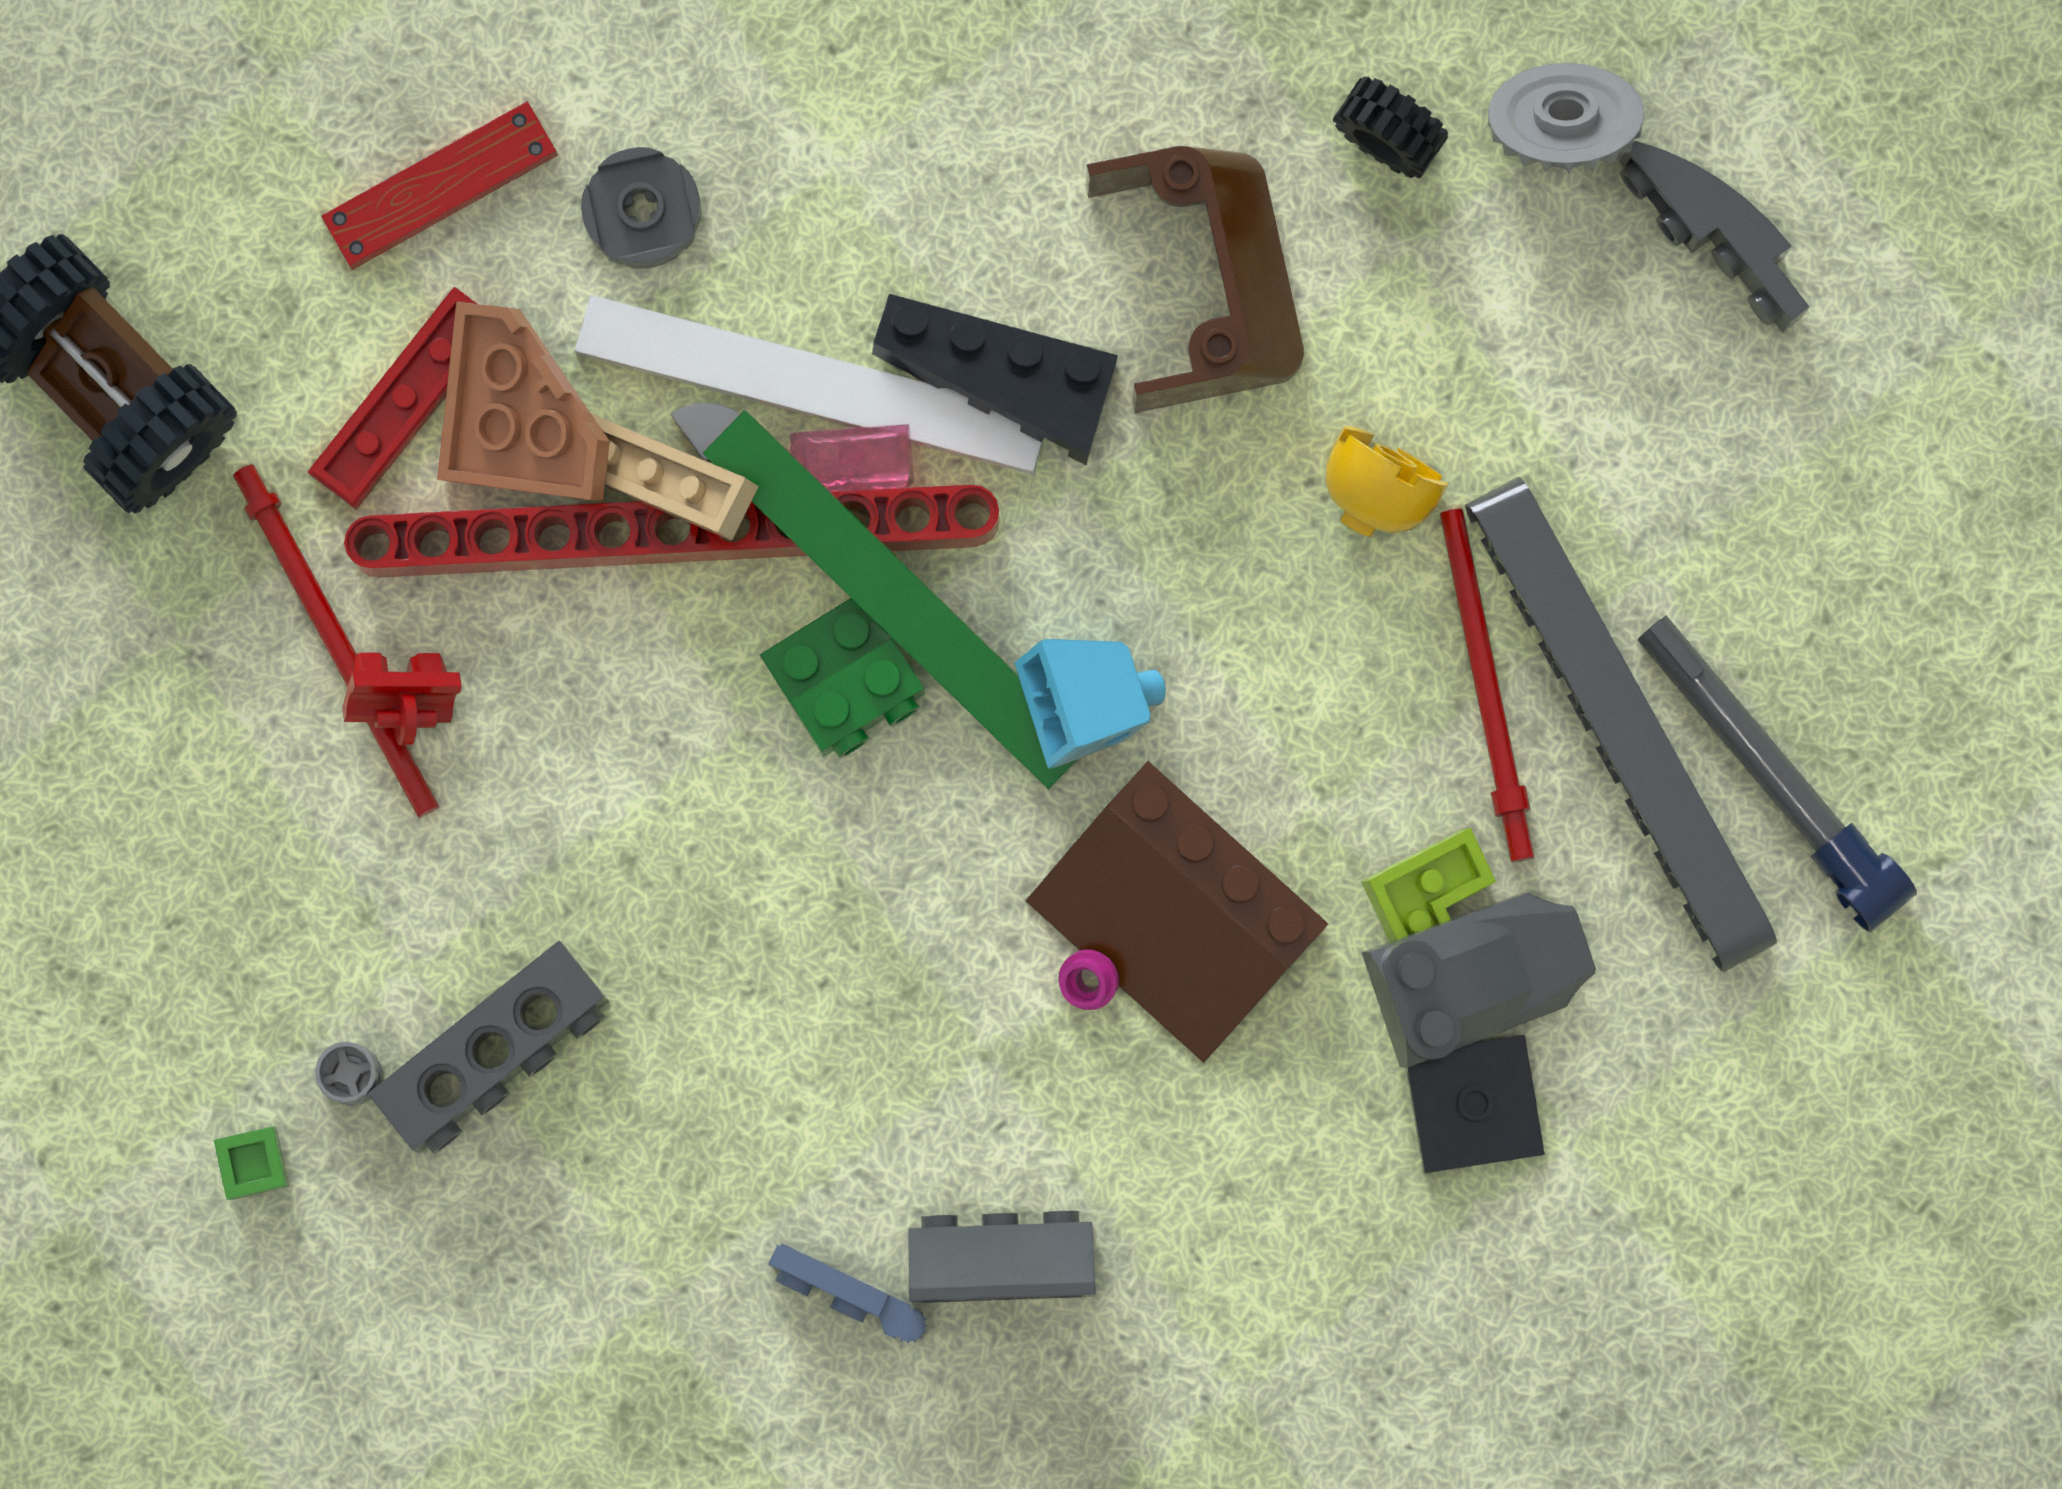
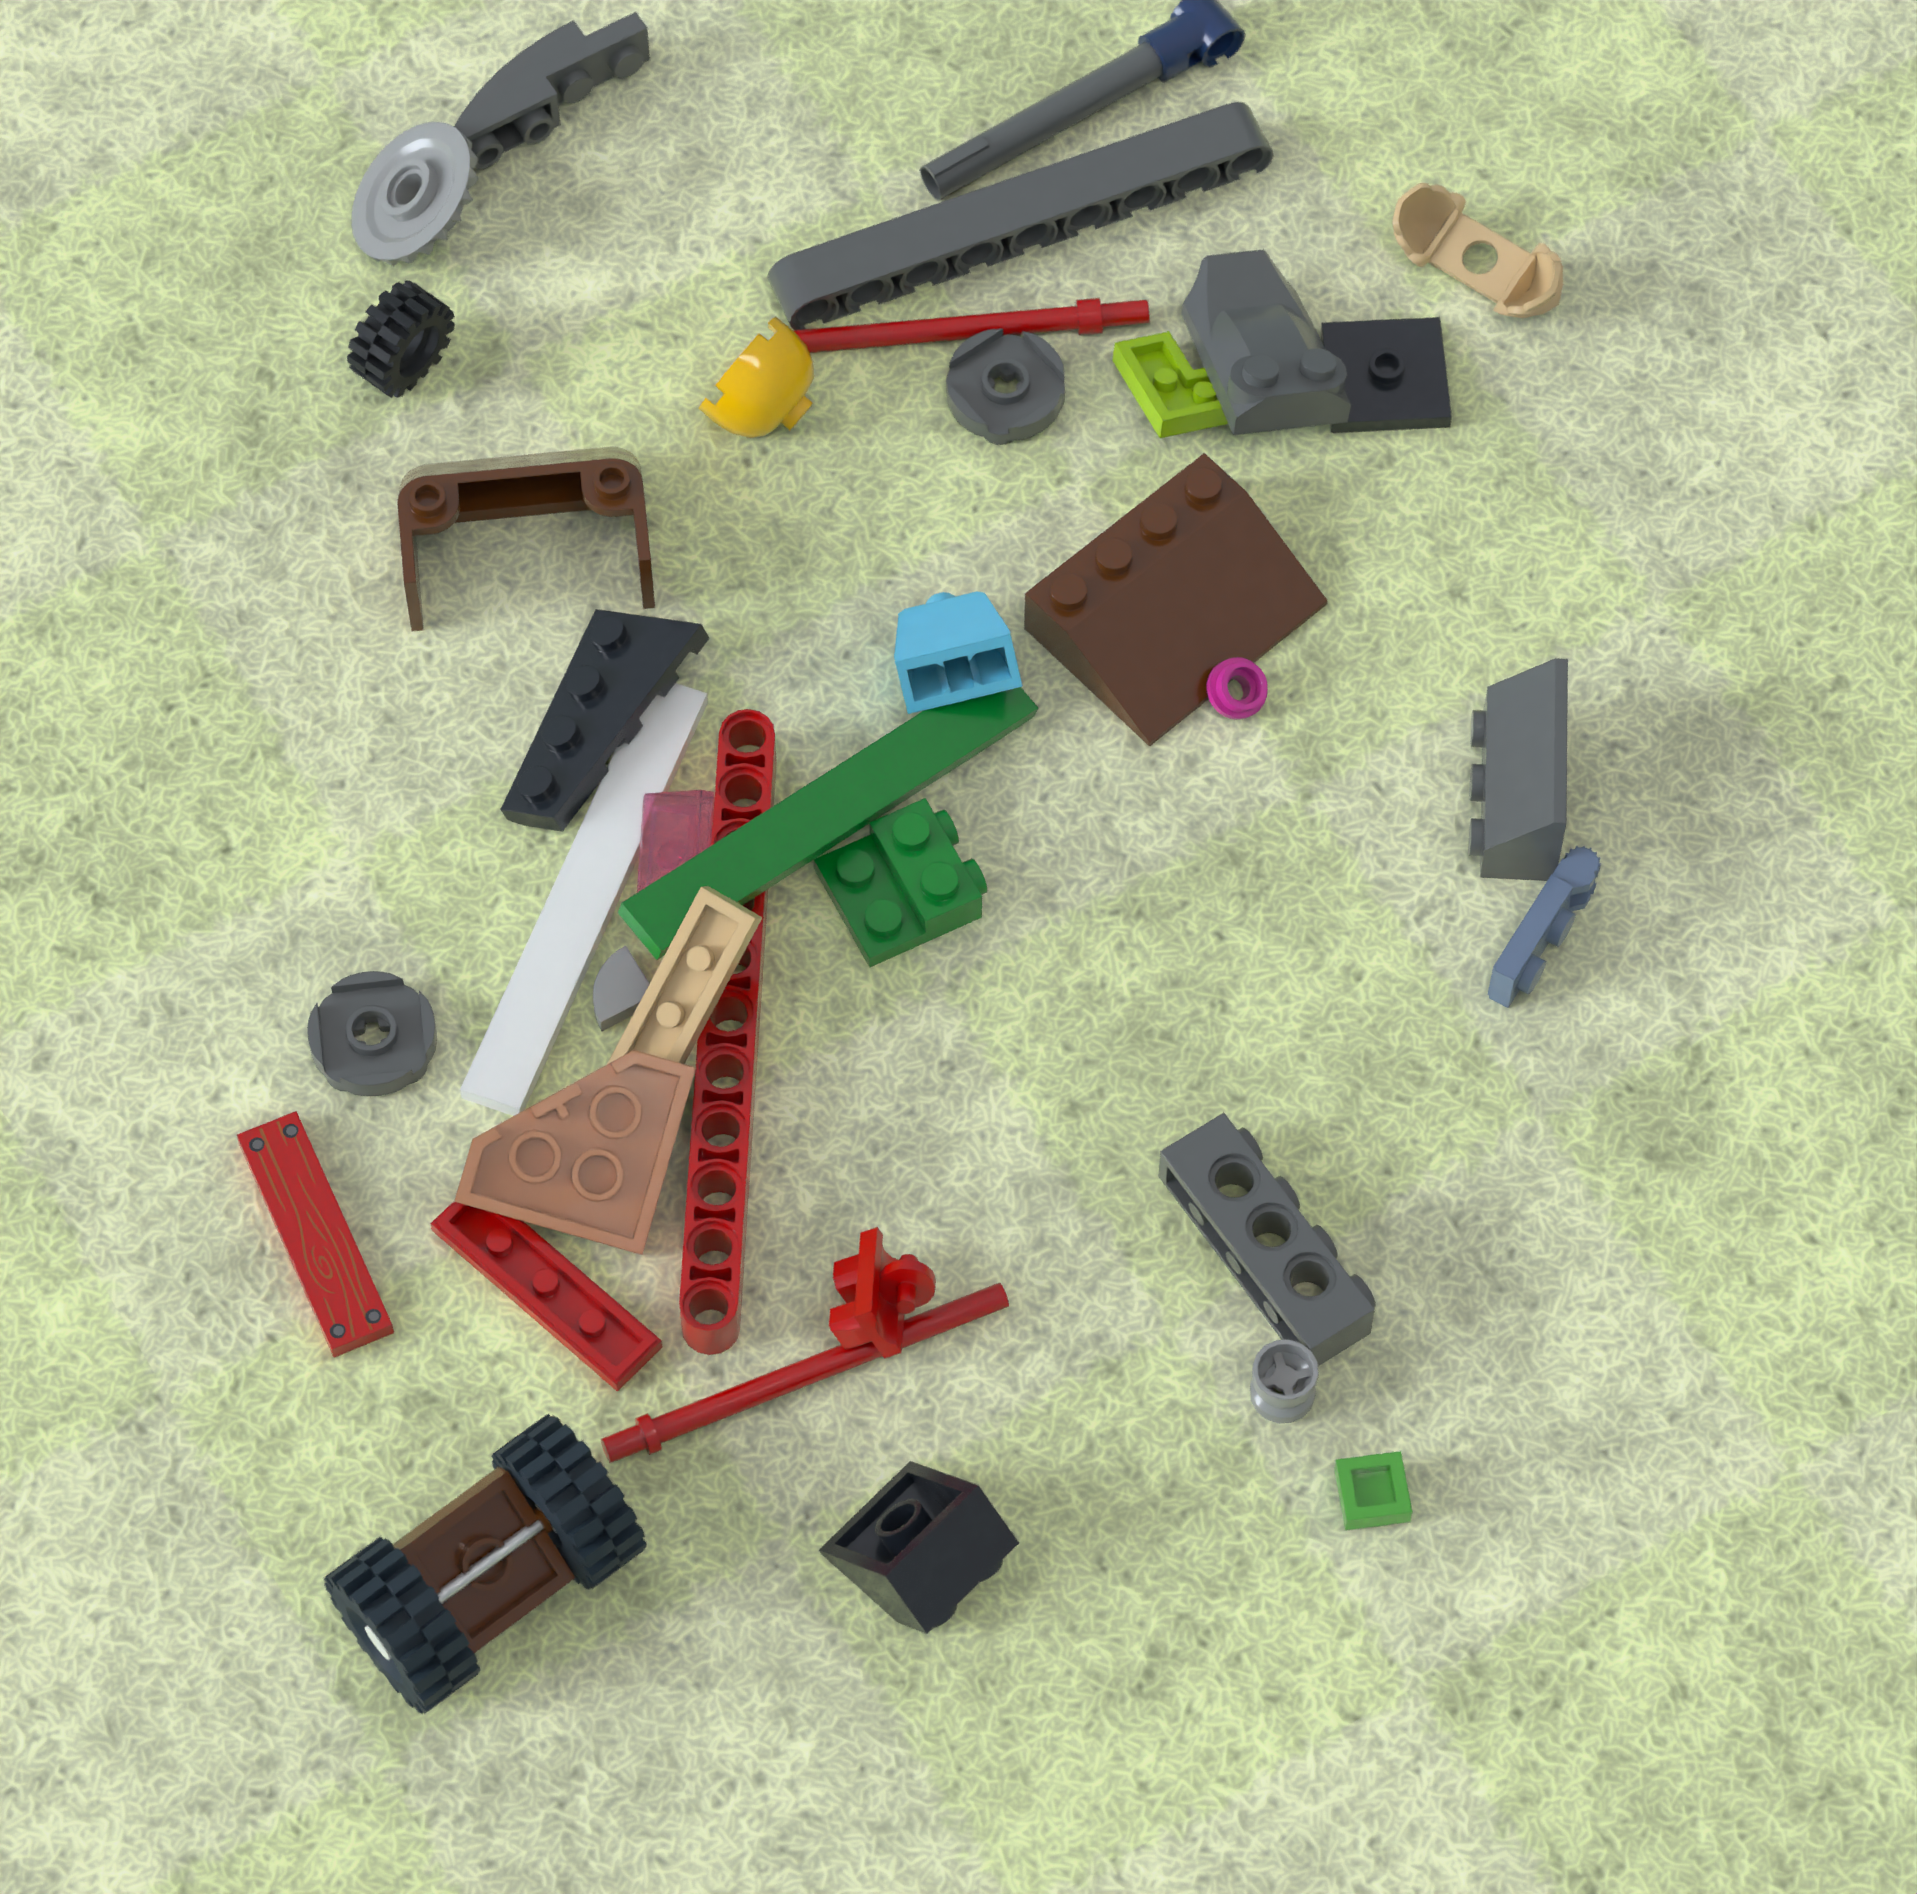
camera: 85 degrees left, 20 degrees down
none -> black slope [819,1461,1019,1634]
none -> dark grey plate [946,329,1065,445]
none -> tan piece [1392,183,1563,318]

